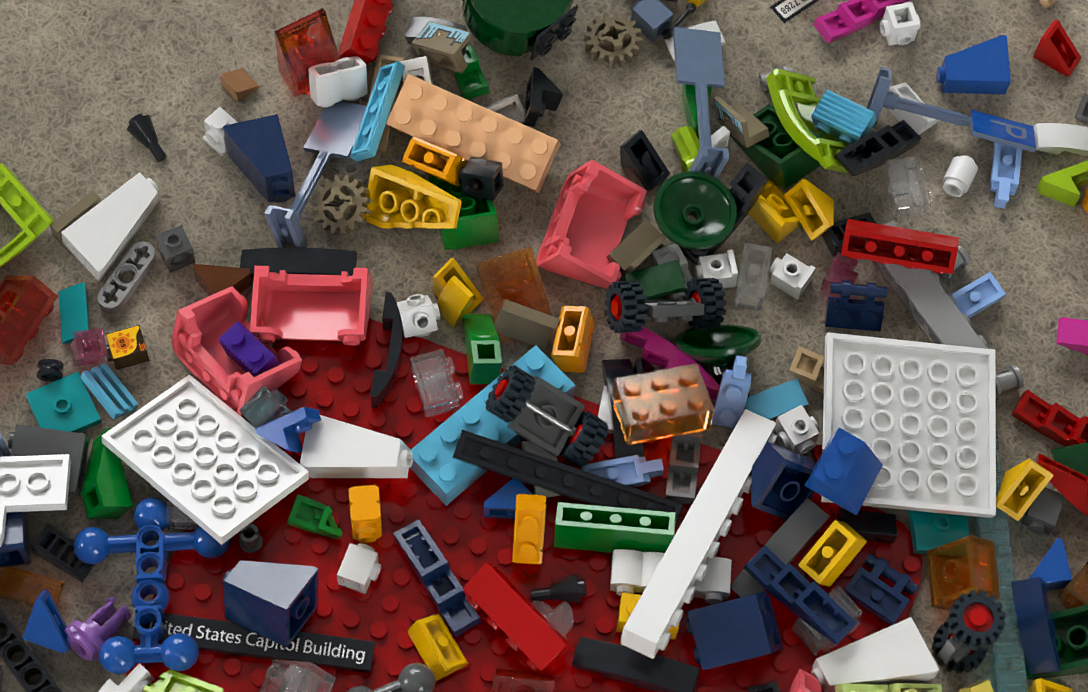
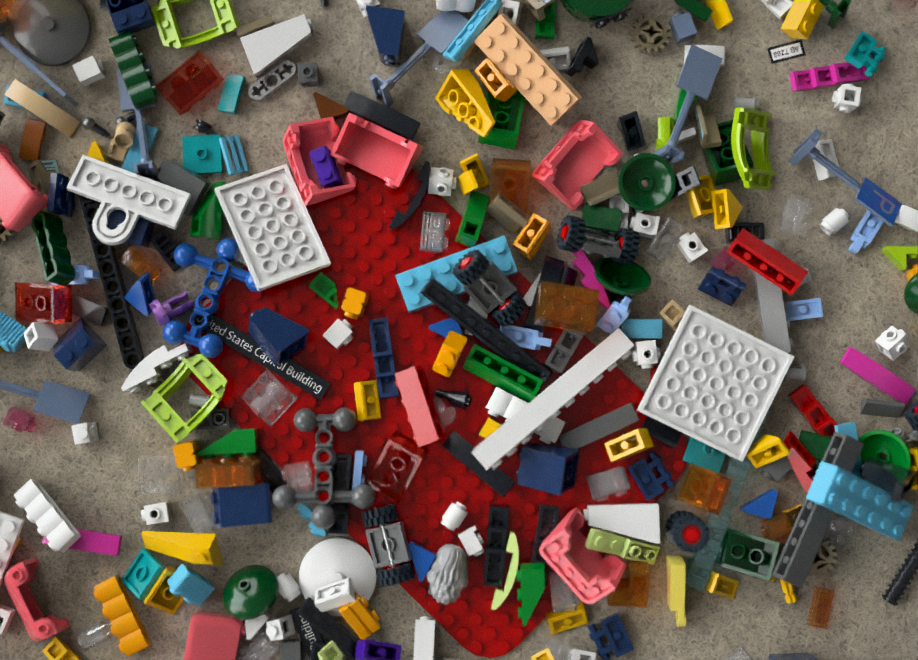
camera: 30 degrees right, 20 degrees up
clear pink brick [70,328,108,367] -> none
brick [103,325,150,370] -> none
clear light blue brick [239,386,292,428] -> none
dark grey pin [239,524,263,553] -> none
slope [256,407,321,453] -> none
white slope [300,415,413,478] -> none
dark tan gear [312,174,372,235] -> none
black brick [459,157,504,201] -> none
black hinge [662,3,696,39] -> none
dark blue slope [743,545,857,645] -> none
dark blue slope [751,442,815,520] -> none
blue slope [804,427,883,515] -> none
medium azure brick [811,90,877,146] -> none
black slope [834,119,922,177] -> none
blue slope [936,35,1011,95] -> none
dark blue slope [1011,577,1060,676] -> none

